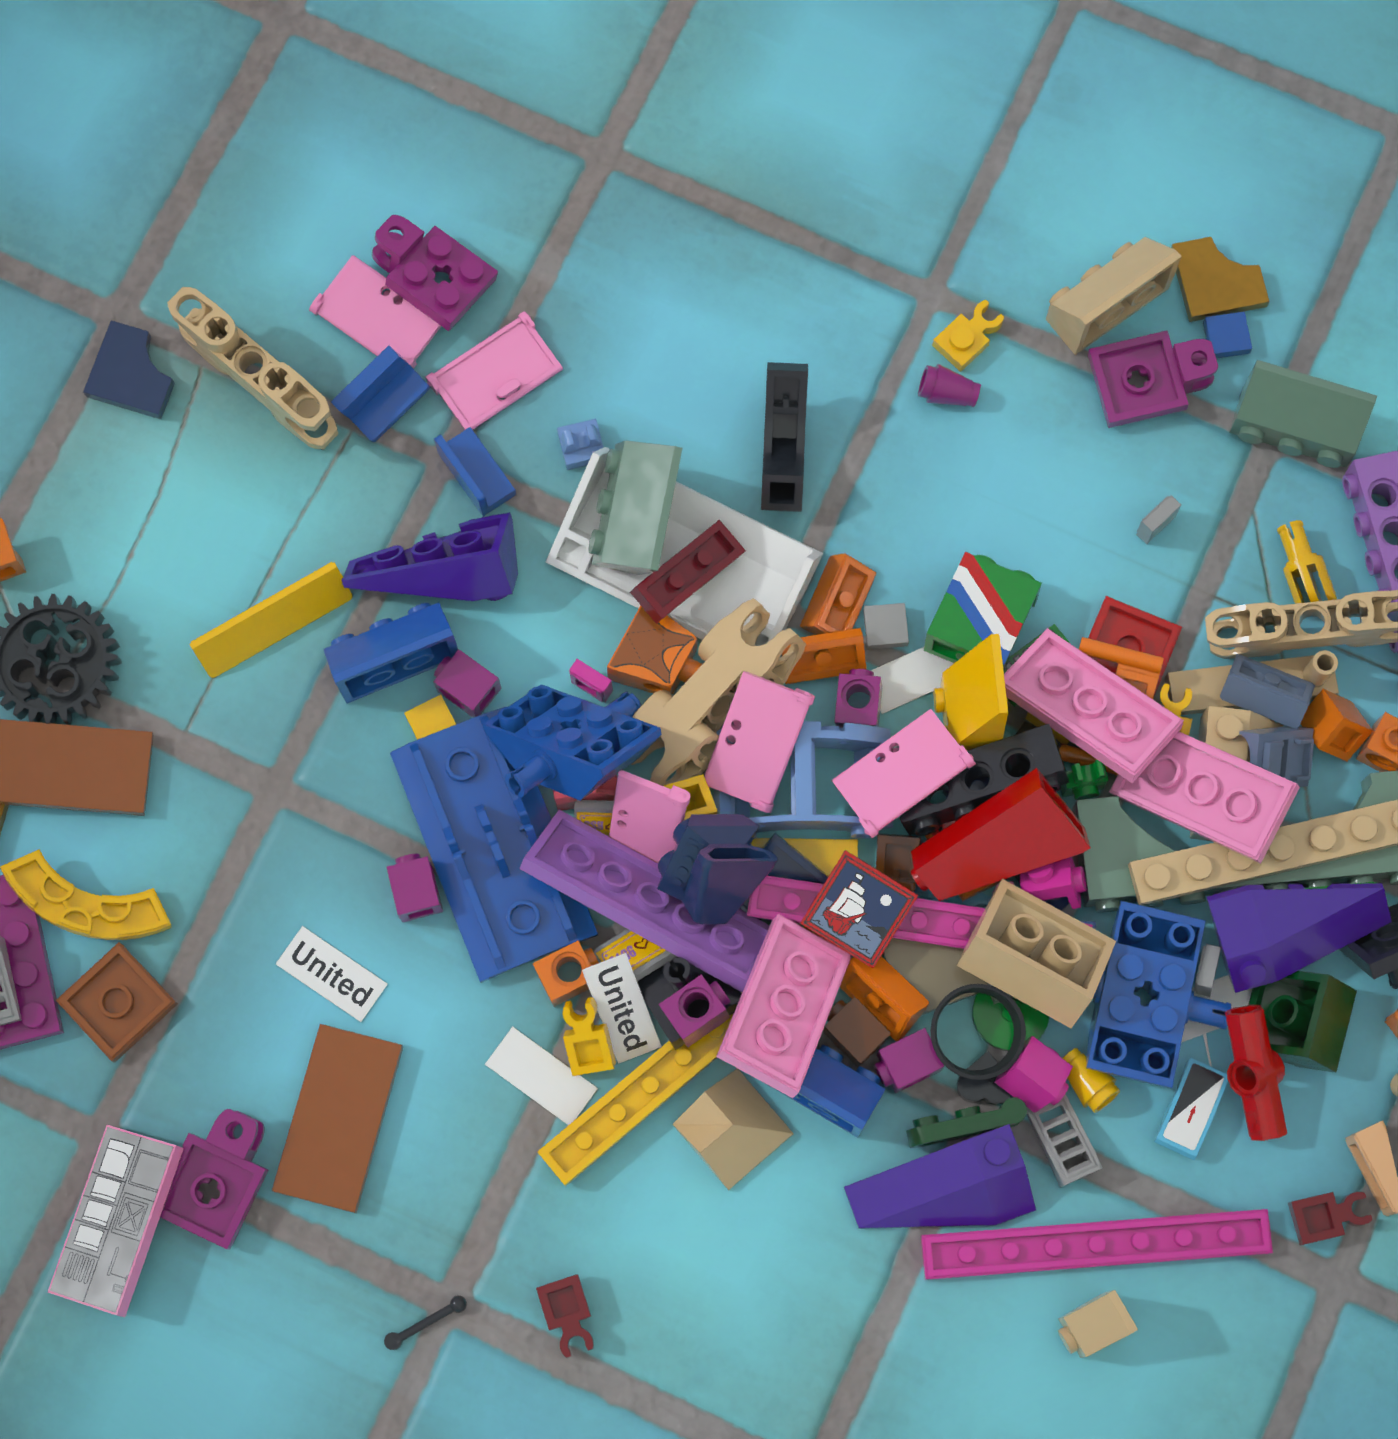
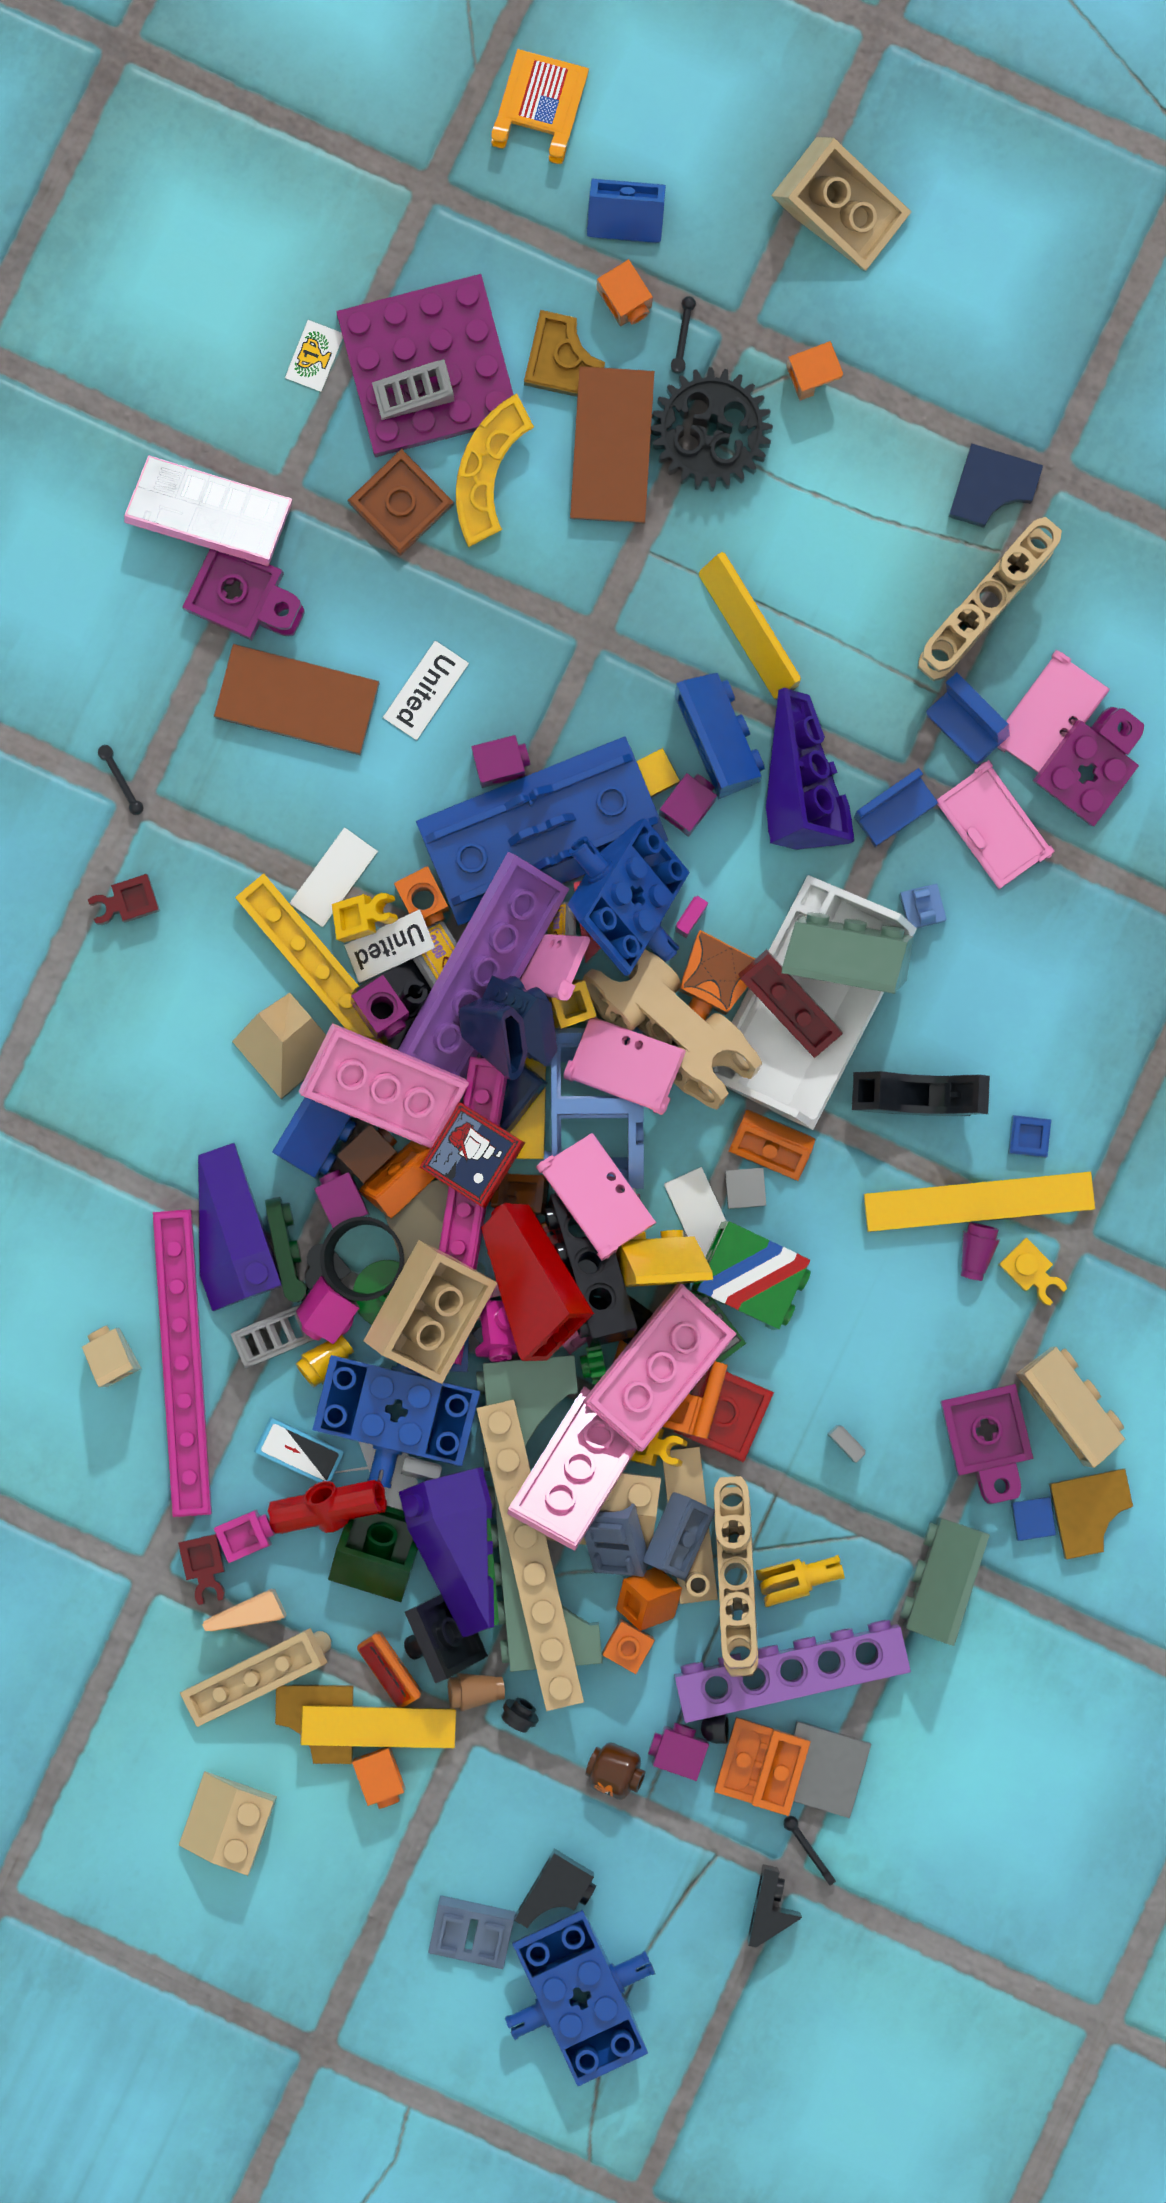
camera: 85 degrees right, 10 degrees up
orange plate [781,628,867,684] -> none
magenta brick [835,669,882,728] -> none
none -> dark pink bracket [214,1509,275,1563]
none -> yellow tile [863,1172,1095,1232]
none -> blue tile [1008,1115,1051,1158]

